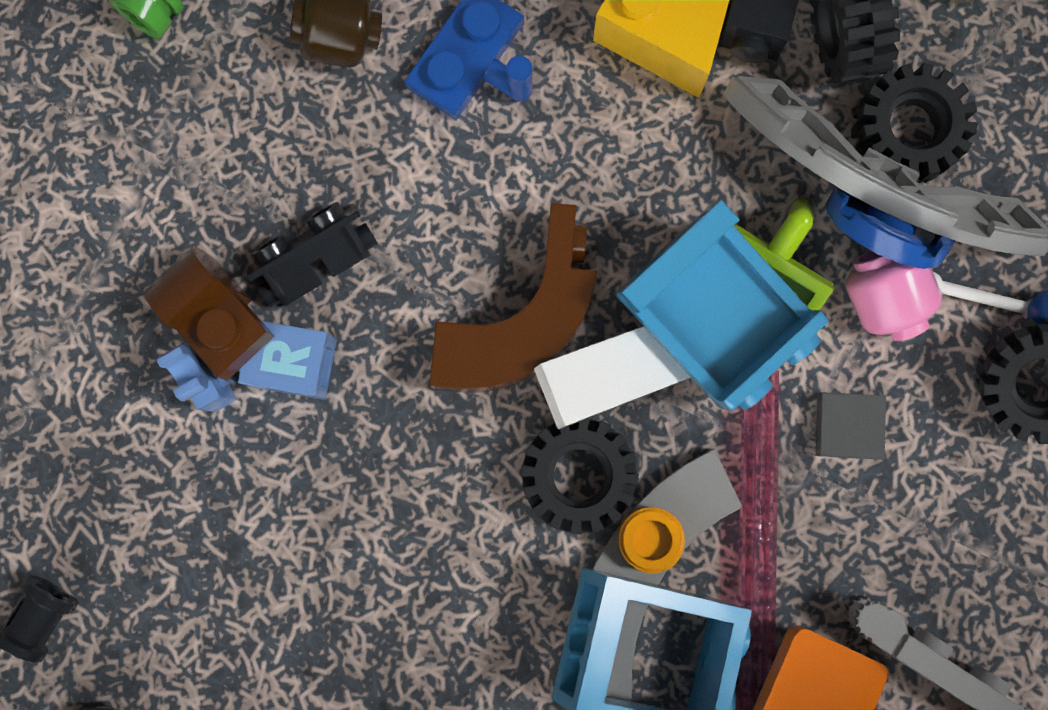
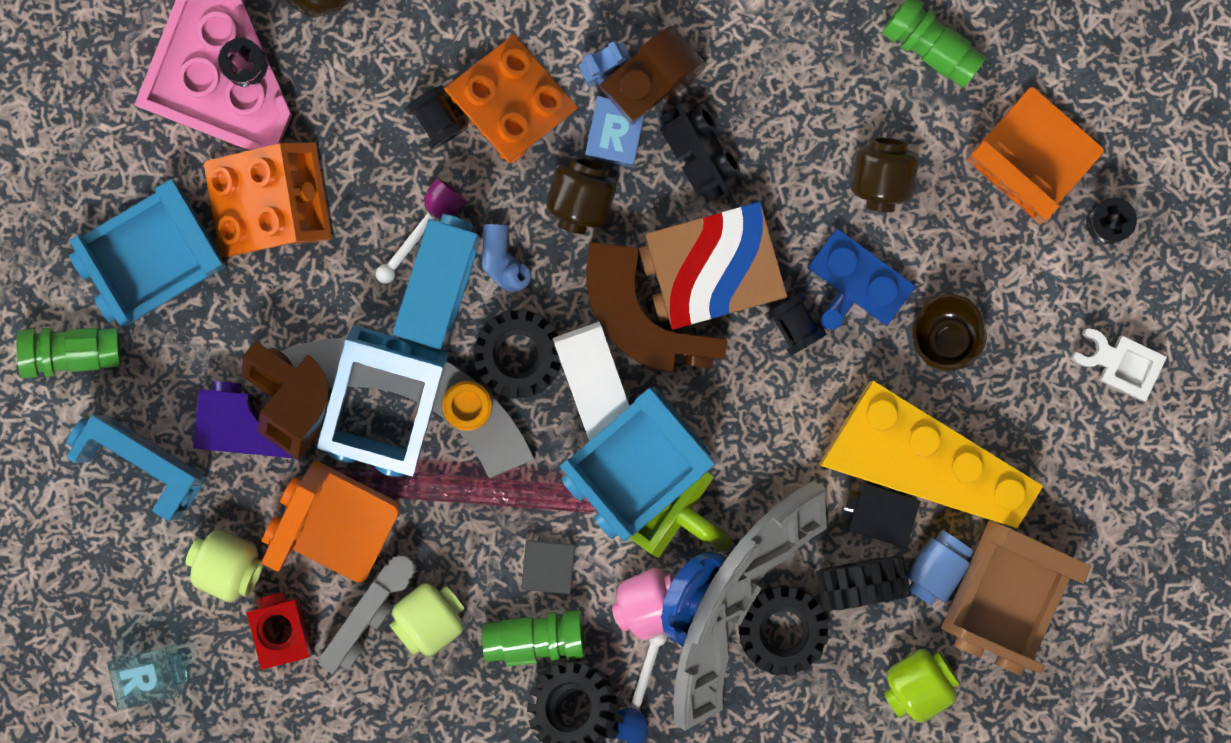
camera: 90 degrees right, 5 degrees up
none -> hinge [376,177,468,284]
none -> yellowish green head [389,583,465,657]
none -> dark azure window [392,214,481,351]
none -> black bush [405,85,468,150]
none -> orange hinge [444,34,578,164]
none -> medium blue arm [482,224,531,292]
none -> bright green axle [482,610,585,666]
none -> dark brown head [546,158,617,234]
none -> panel [638,202,787,331]
none -> black bush [765,291,827,356]

